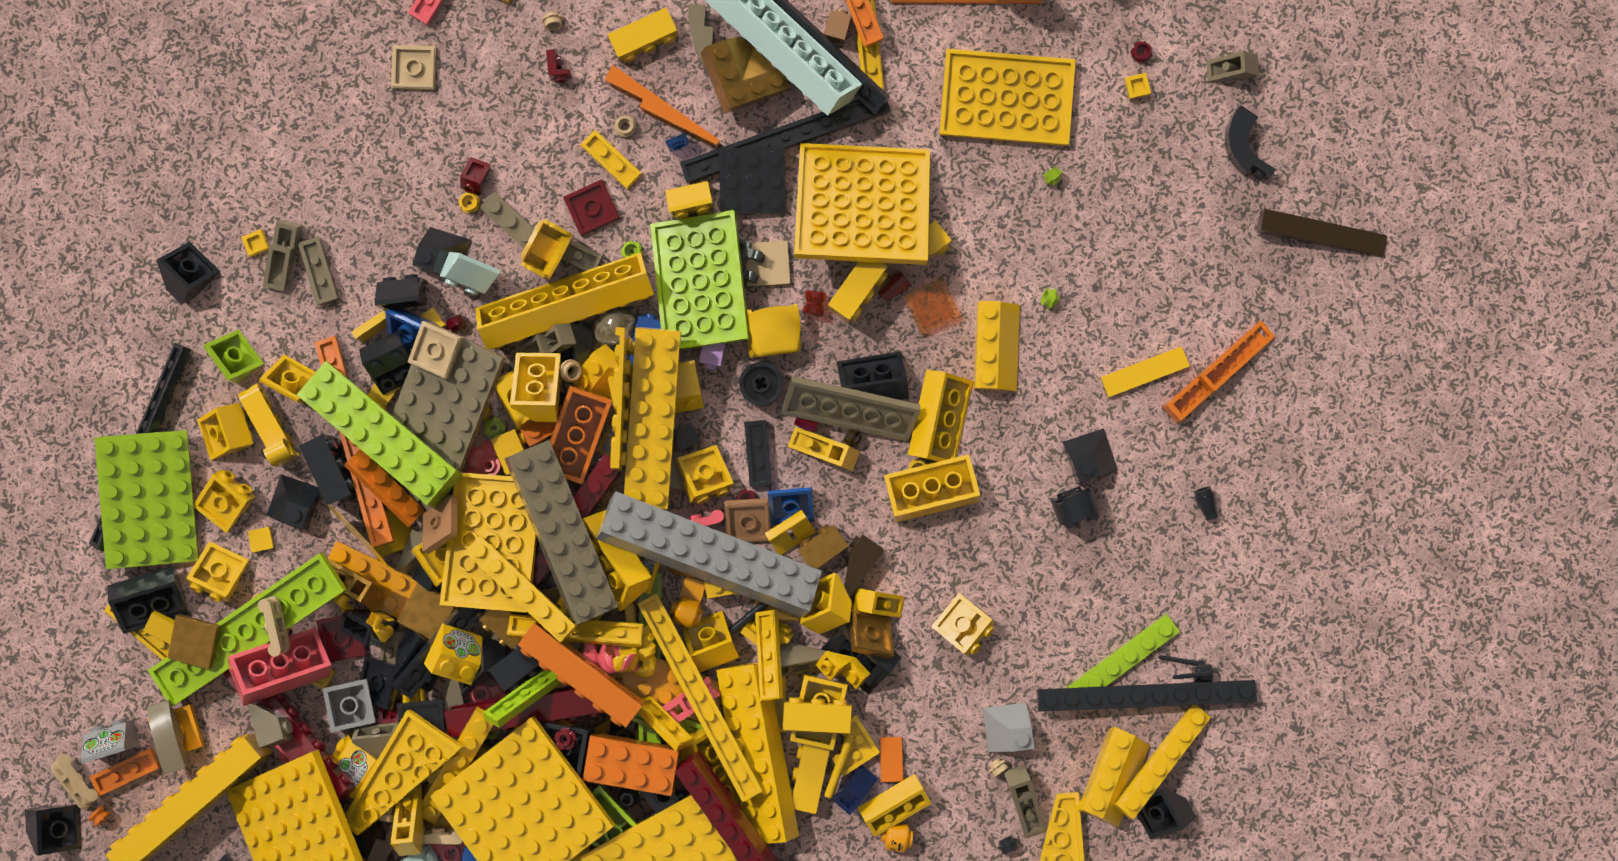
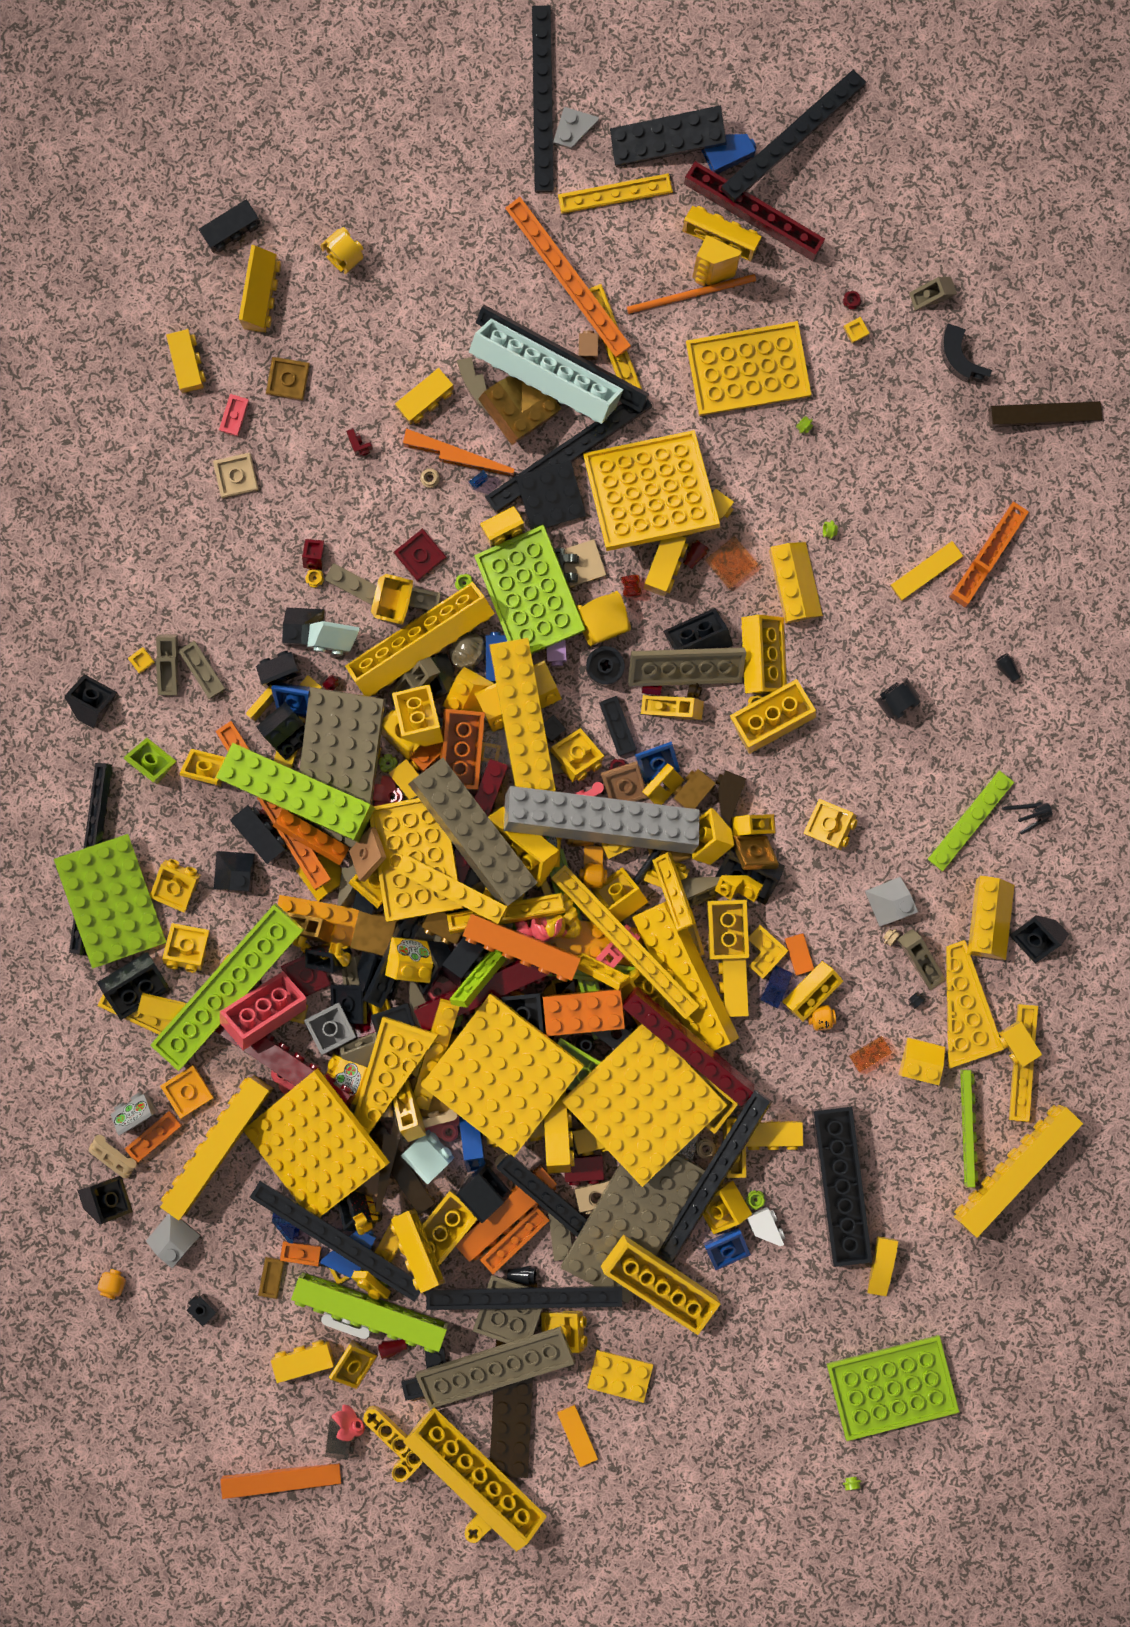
camera: 15 degrees left, 0 degrees up
orange bush [88,805,111,827] -> none
dark tan slope [147,699,190,775] -> none
pearl gold tile [168,614,220,669] -> none
yellow slope [197,403,253,461] -> none
yellow beam [238,383,300,467] -> none
yellow tile [248,527,275,553] -> none
dark tan slope [248,703,293,748] -> none
tan plate [258,596,290,657] -> none
yellow sticker [328,504,388,567] -> none
tan tile [408,321,463,379] -> none
tan plate [542,12,563,31] -> none
dark red plate [554,728,576,750] -> none
tan plate [560,359,582,382] -> none
yellow tile [580,130,642,190] -> none
yellow wing [610,327,635,471] -> none
yellow brick [783,697,852,734] -> none
yellow bar [824,733,855,799] -> none
black plate [1036,680,1257,712] -> none
black slope [1062,428,1118,483] -> none
yellow plate [1114,705,1211,820] -> none

